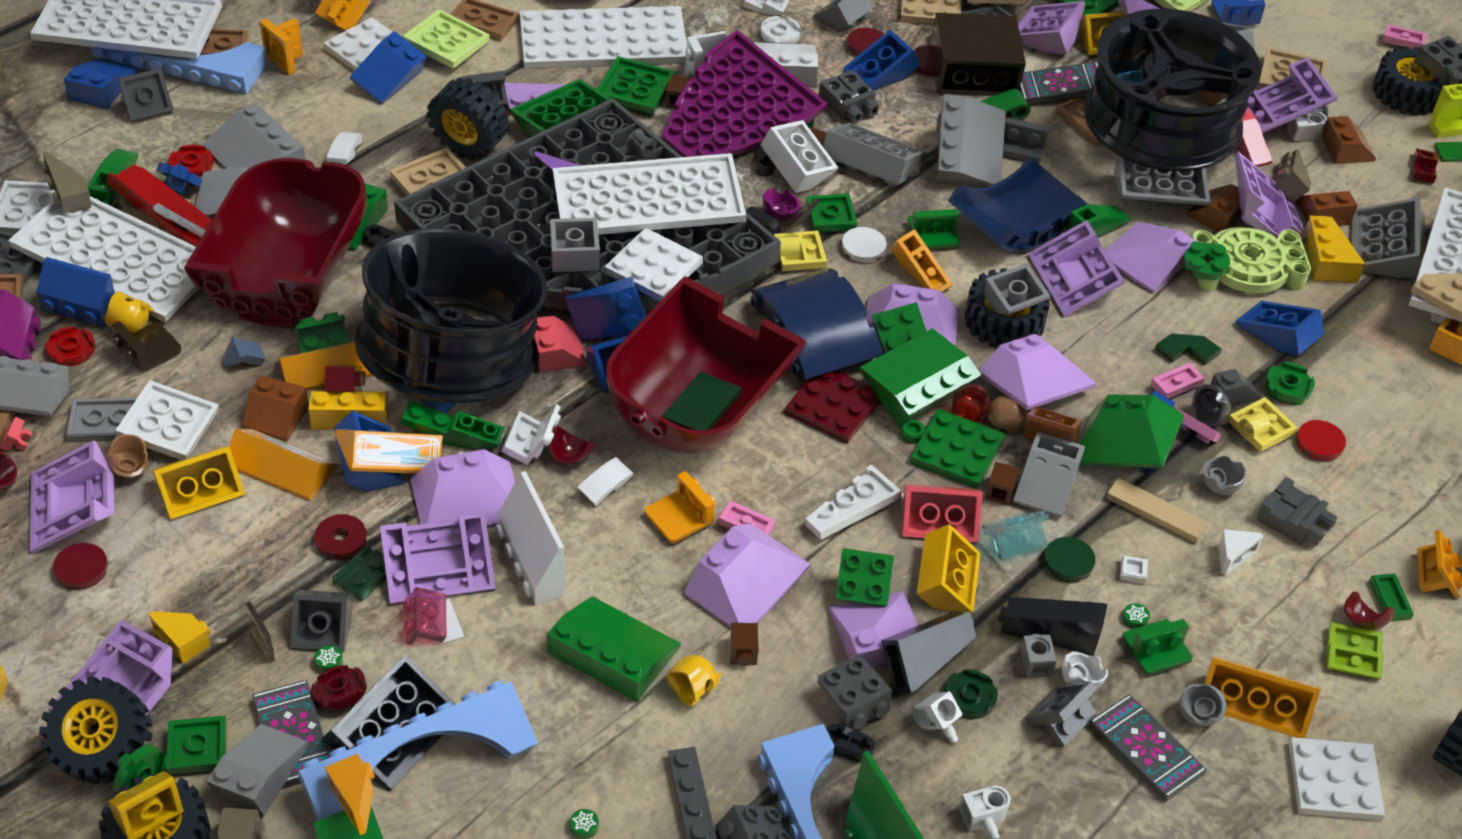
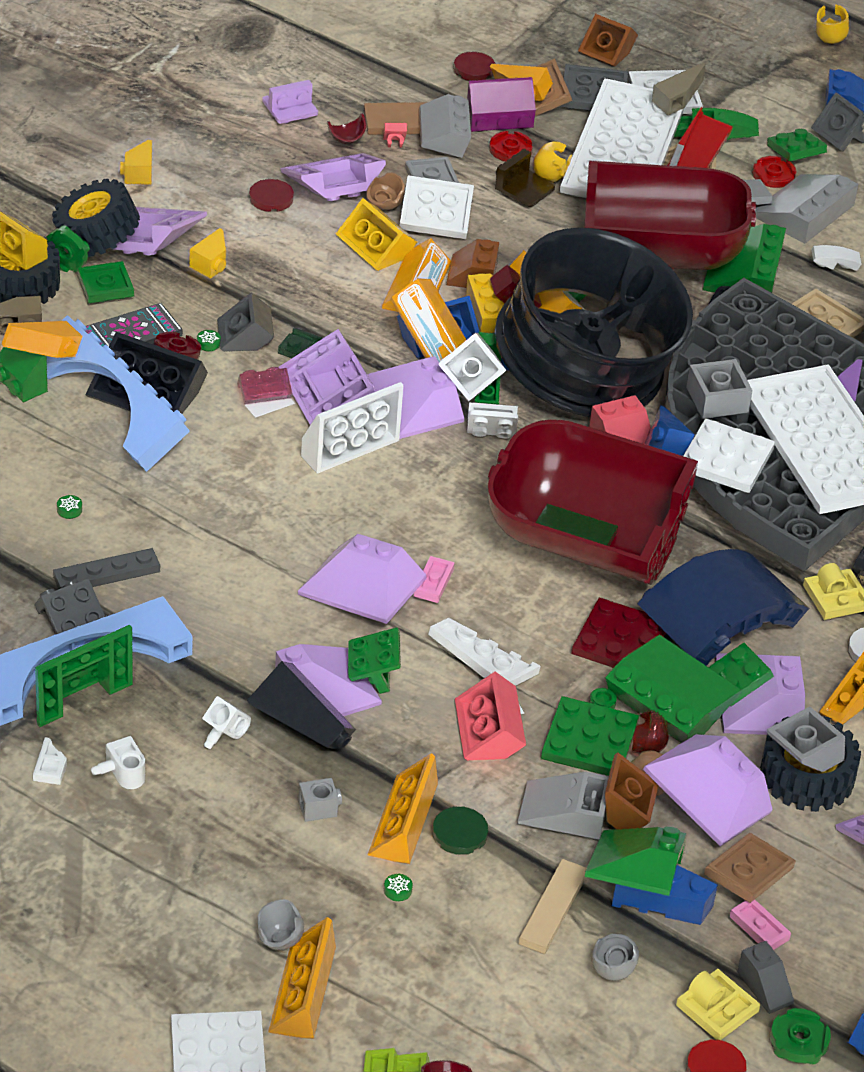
camera: 80 degrees right, 5 degrees down
blue slope [36,257,115,327] -> none
blue plant [156,162,202,196] -> none
light grey slope [206,724,309,816] -> none
sand blue tile [223,337,265,366] -> none
clear smoke piece [245,602,275,663] -> none
dark red tile [314,514,367,560] -> none
green slope [547,596,681,702] -> none
dark red helmet [549,426,595,464] -> none
white slope [578,457,634,506] -> none
light orange bracket [645,471,716,543] -> none
yellow helmet [666,655,722,707] -> none
reddish brown brick [729,623,759,666] -> none
dark grey bracket [817,656,892,729] -> none
black beam [826,724,875,762] -> none
yellow slope [916,524,980,614] -> none
dark green tile [944,669,998,719] -> none
clear light blue bracket [981,510,1050,559] -> none
reddish brown brick [985,462,1020,505] -> none
black slope [998,597,1108,656] -> none
dark grey bracket [1024,681,1097,747] -> none
white hair [1062,652,1108,691] -> none
dark grey tile [1089,694,1207,802] -> none
white tile [1119,555,1148,585] -> none
green bracket [1122,618,1193,676] -> none
dark green tile [1155,333,1222,365] -> none
bright pink plate [1176,409,1222,443] -> none
dark grey hair [1191,384,1231,427] -> none
white slope [1218,529,1264,576] -> none
dark grey hips [1257,477,1337,545] -> none
none -> light orange slope [367,753,438,864]
none -> white slope [439,333,506,401]
none -> medium nougat tile [704,833,796,903]
none -> green plate [767,129,827,161]

